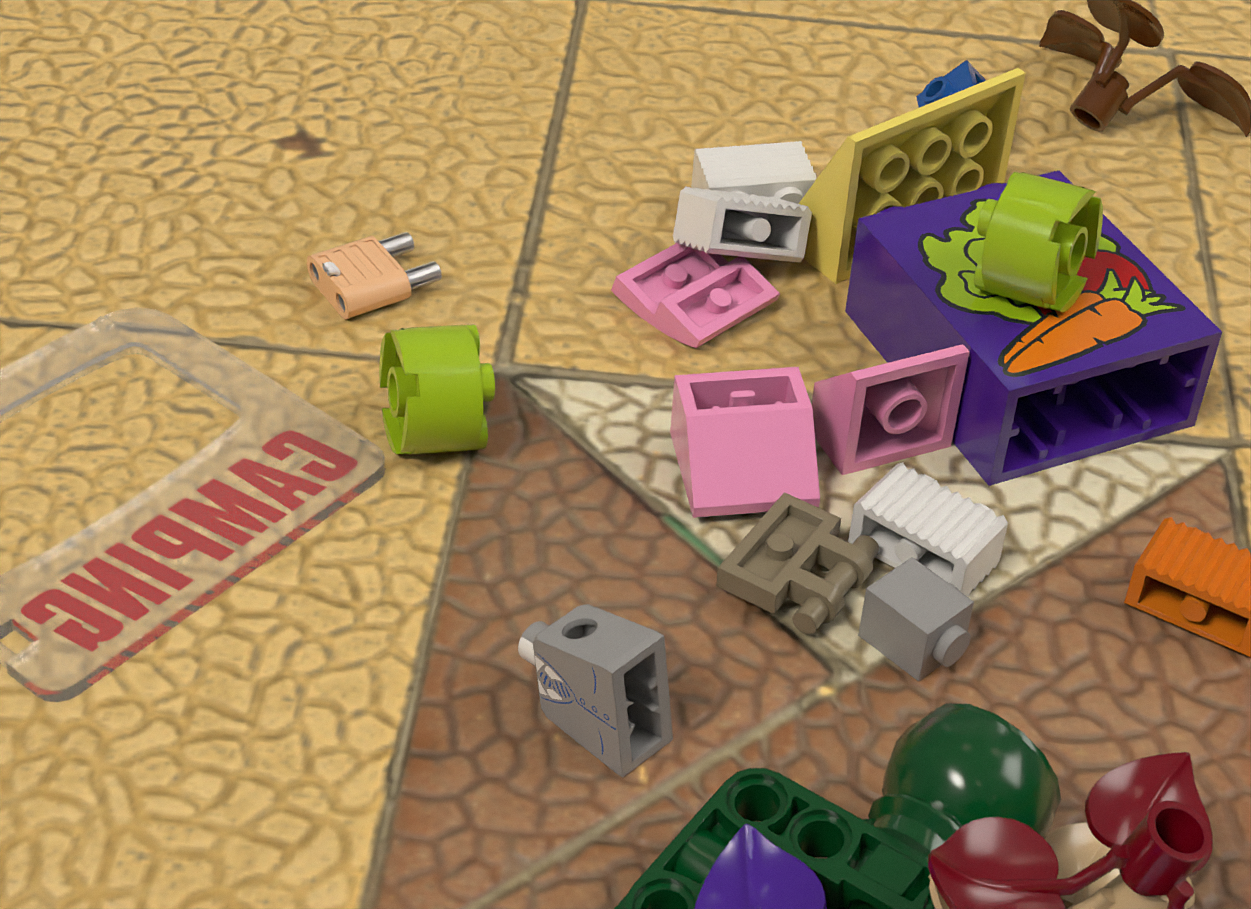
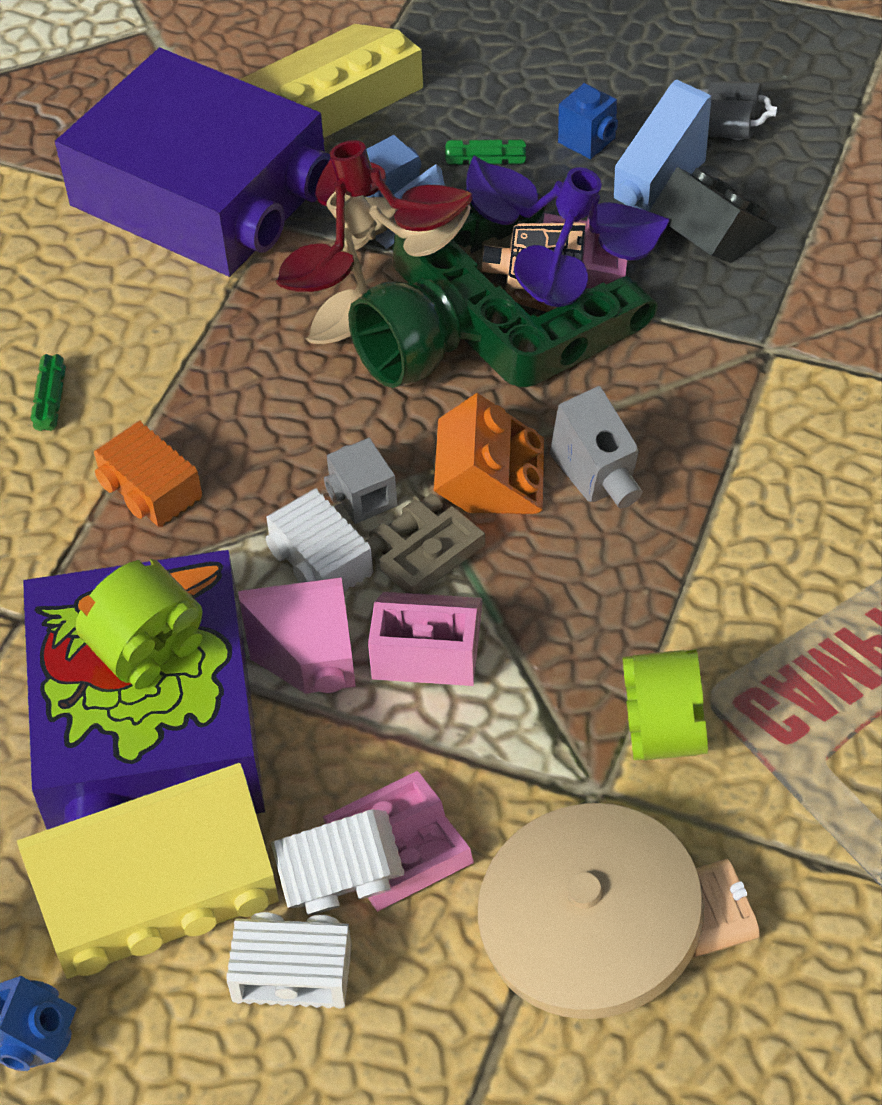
camera: 160 degrees left, 10 degrees up
none -> orange slope [434,392,544,514]
none -> tan dish [478,803,704,1019]

